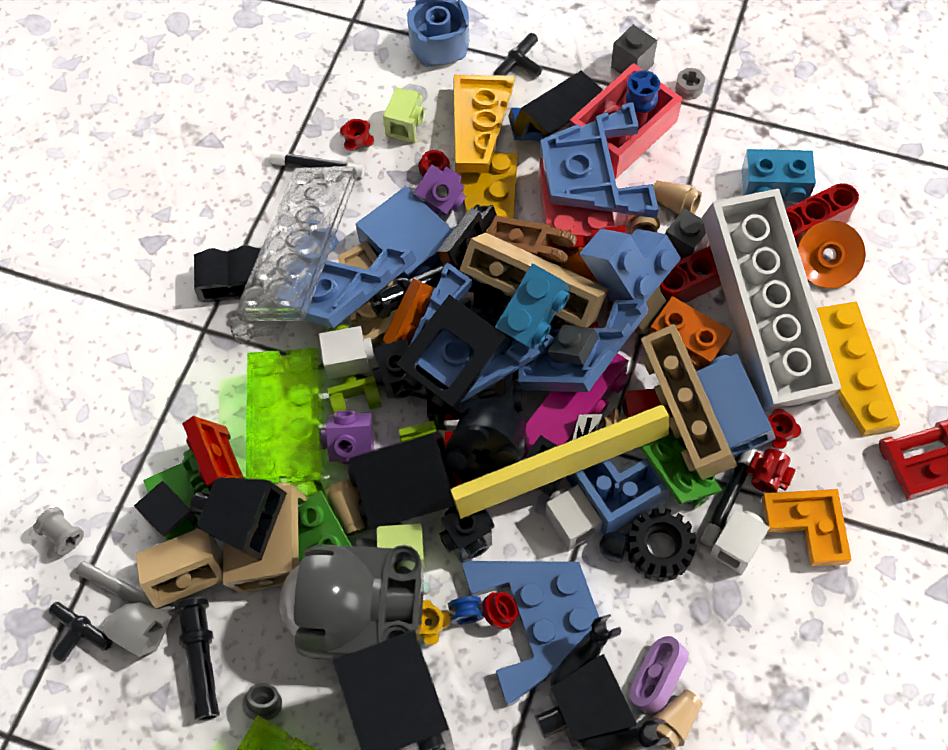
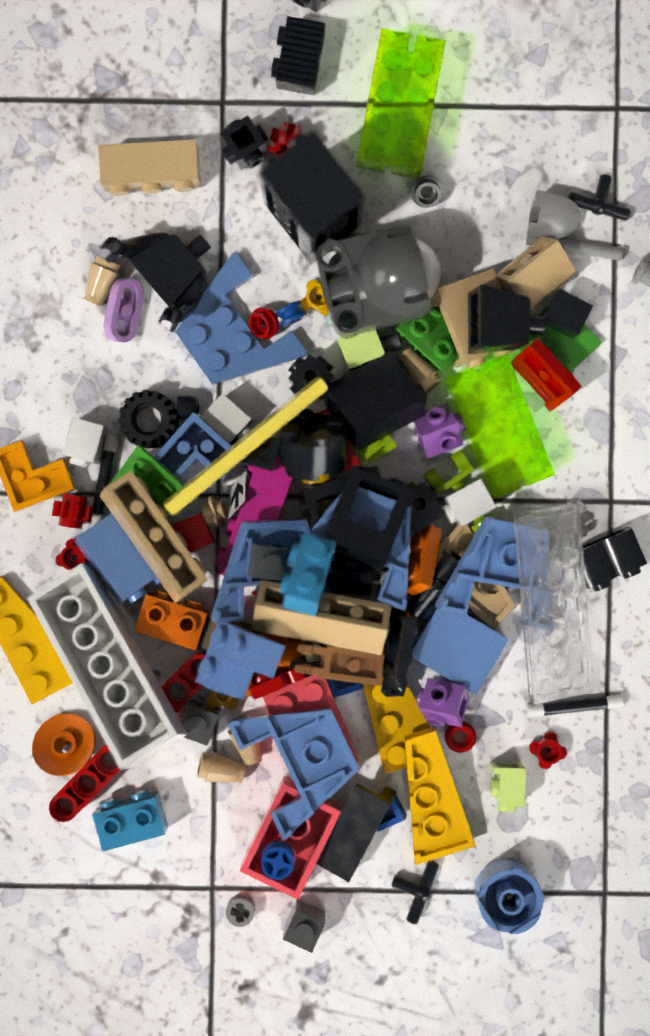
camera: 155 degrees right, 25 degrees up
black pin [174,598,220,721] -> none

